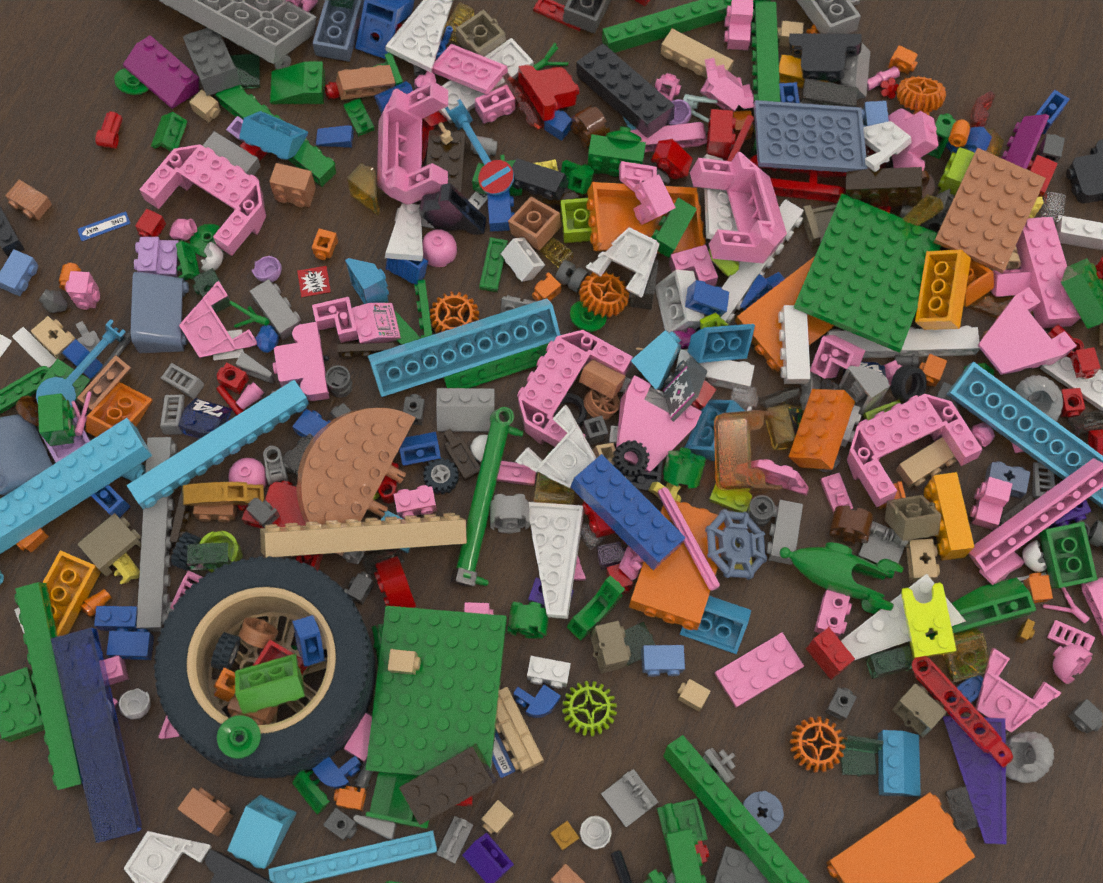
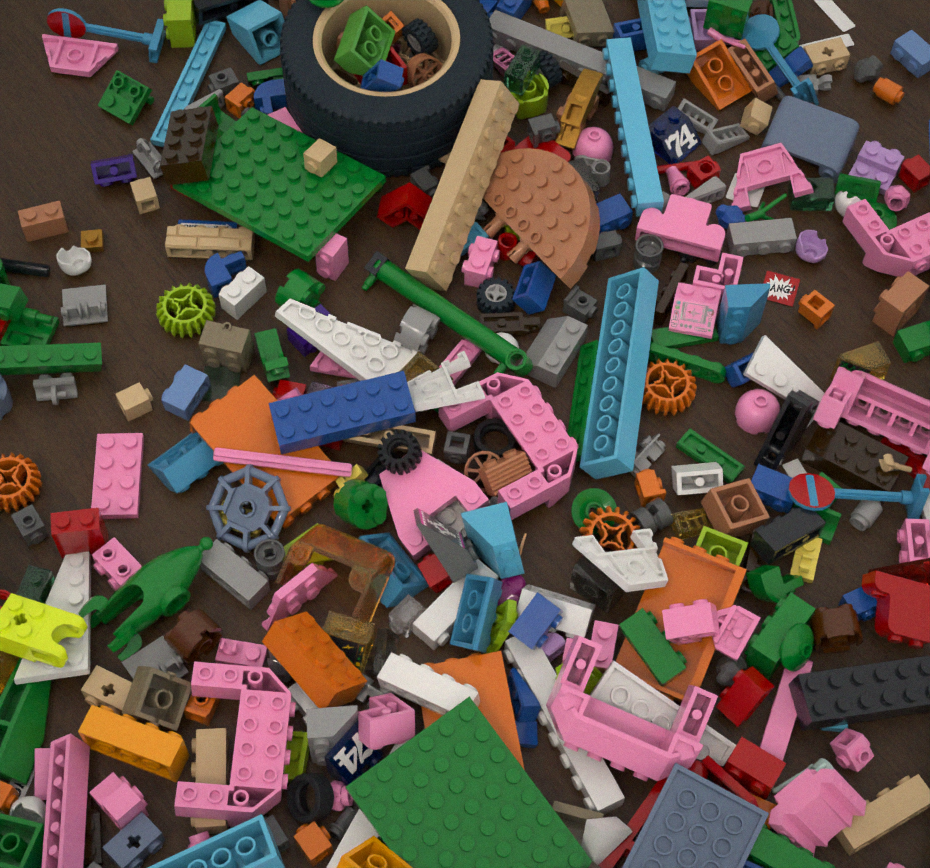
camera: 120 degrees right, 10 degrees down
bright pink brick [65,271,100,310] -> none
lavender hair [669,99,691,125] -> none
none -> white slope [581,817,633,865]
none -> tan brick [740,98,772,135]

